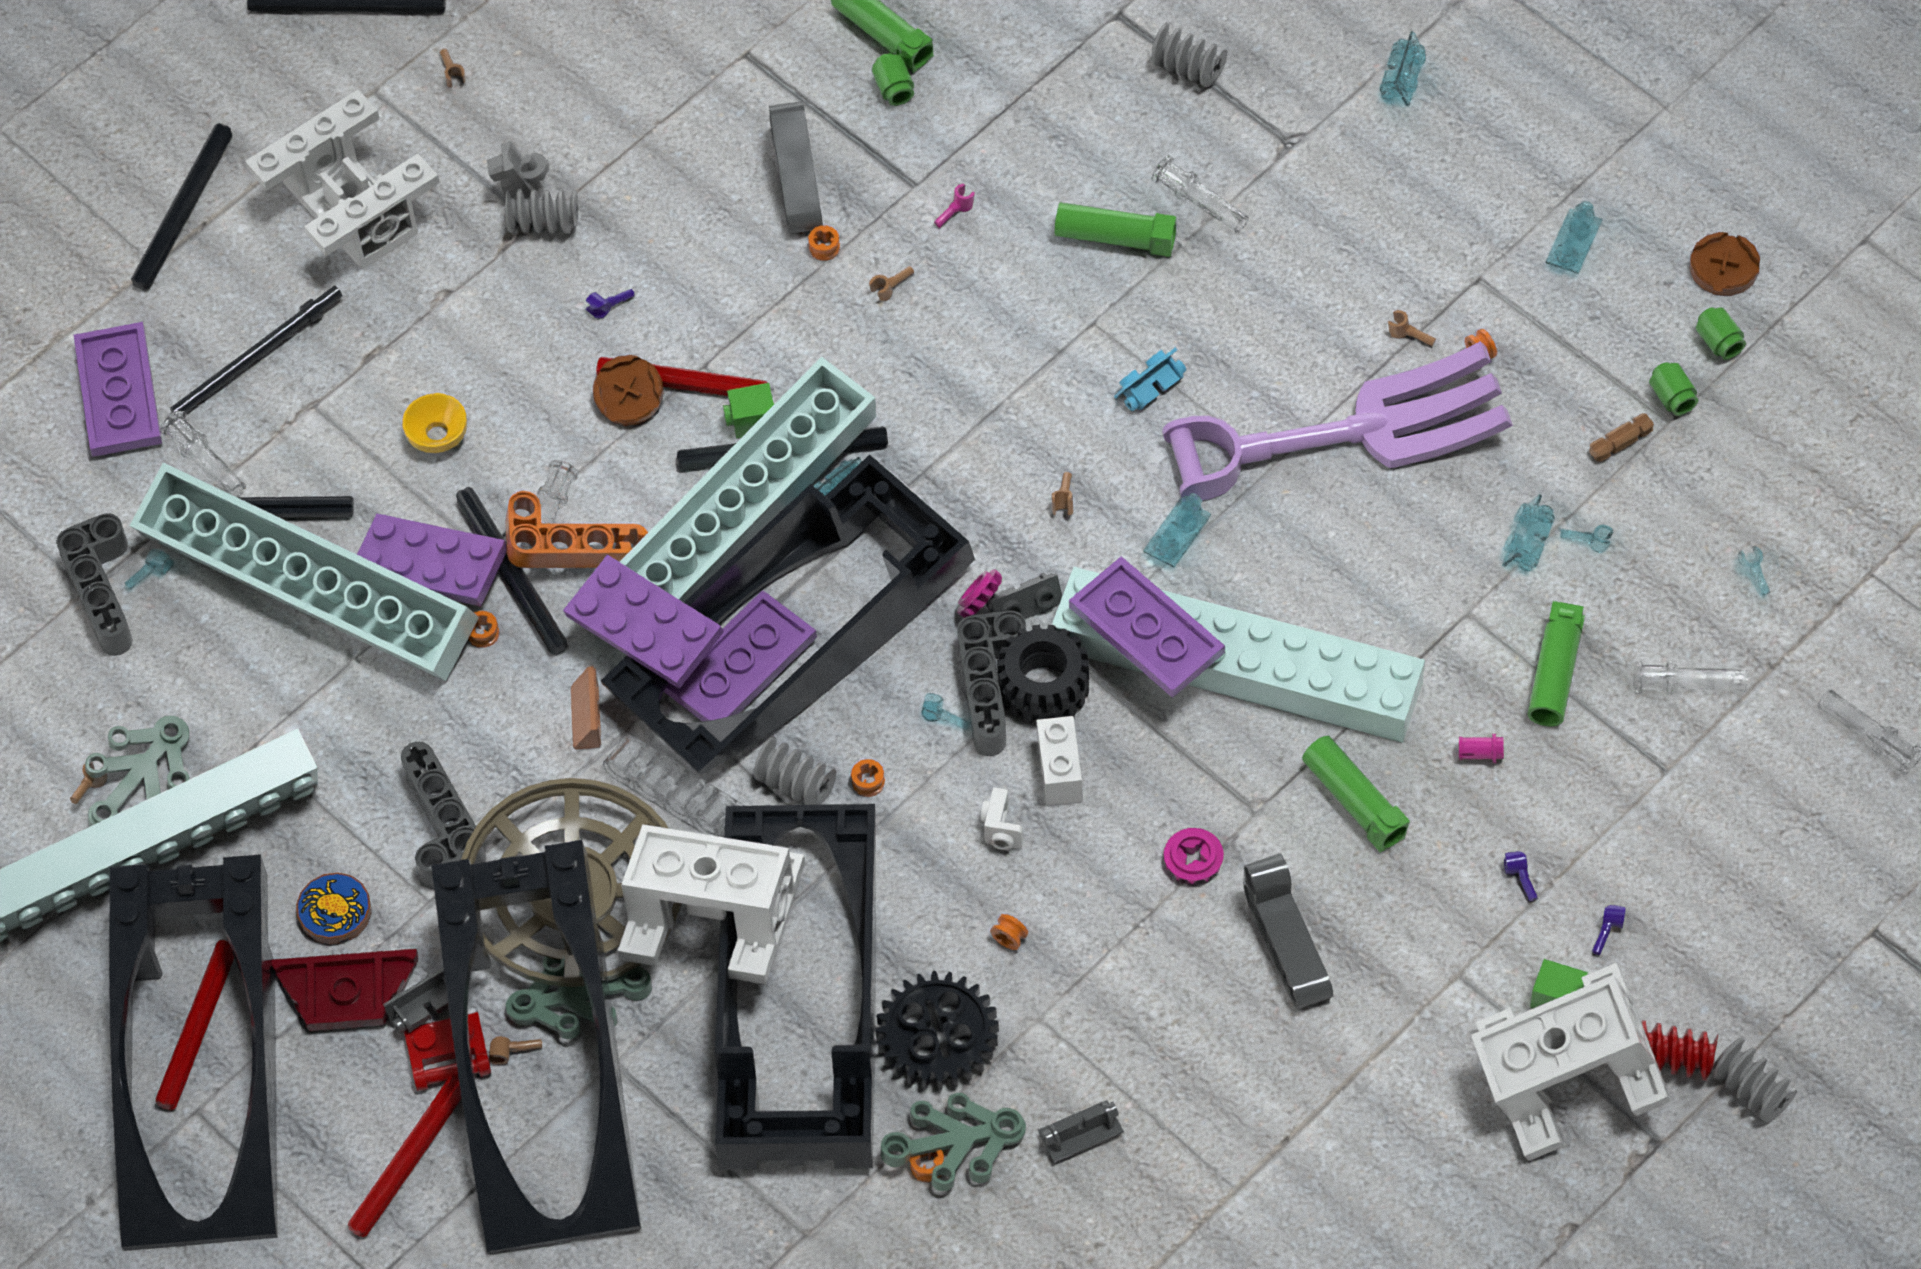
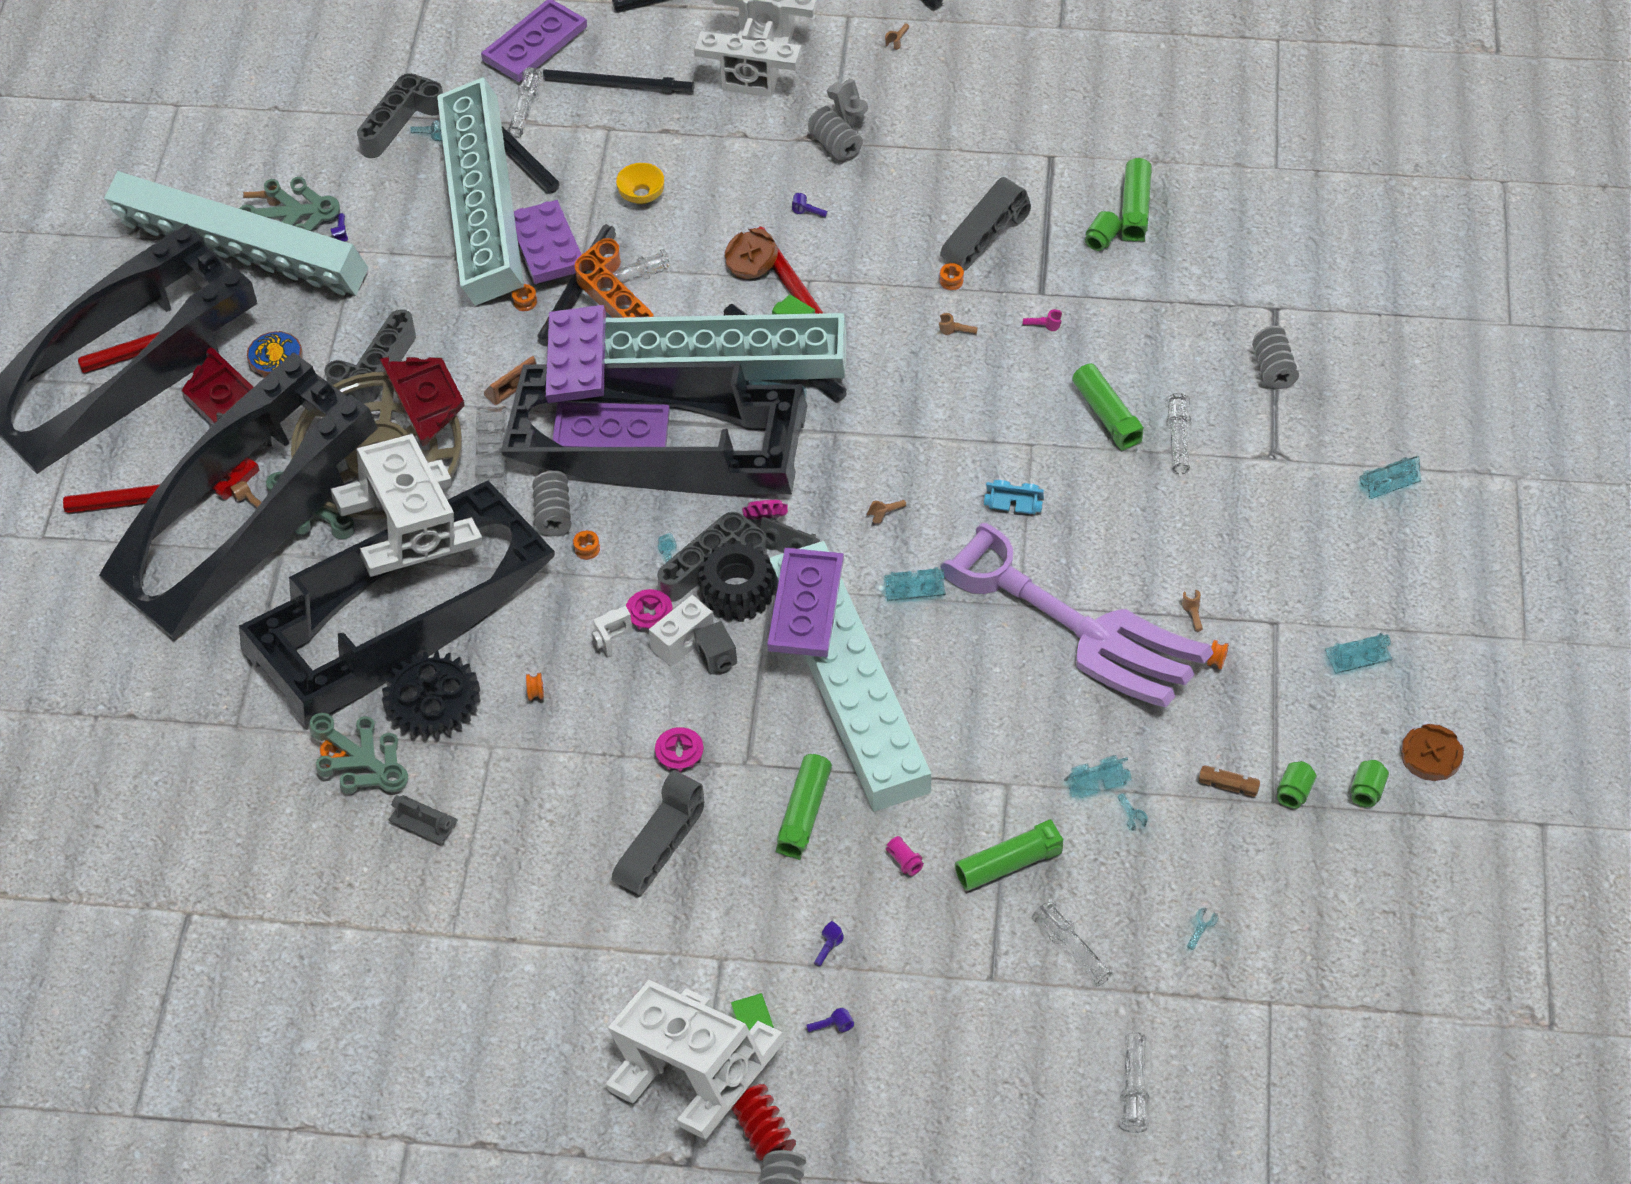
camera: 50 degrees right, 5 degrees down
none -> dark purple hand [330,213,348,242]
none -> dark red wing [380,357,465,447]
none -> dark pink gear [626,589,673,630]
none -> dark grey brick [694,621,737,675]

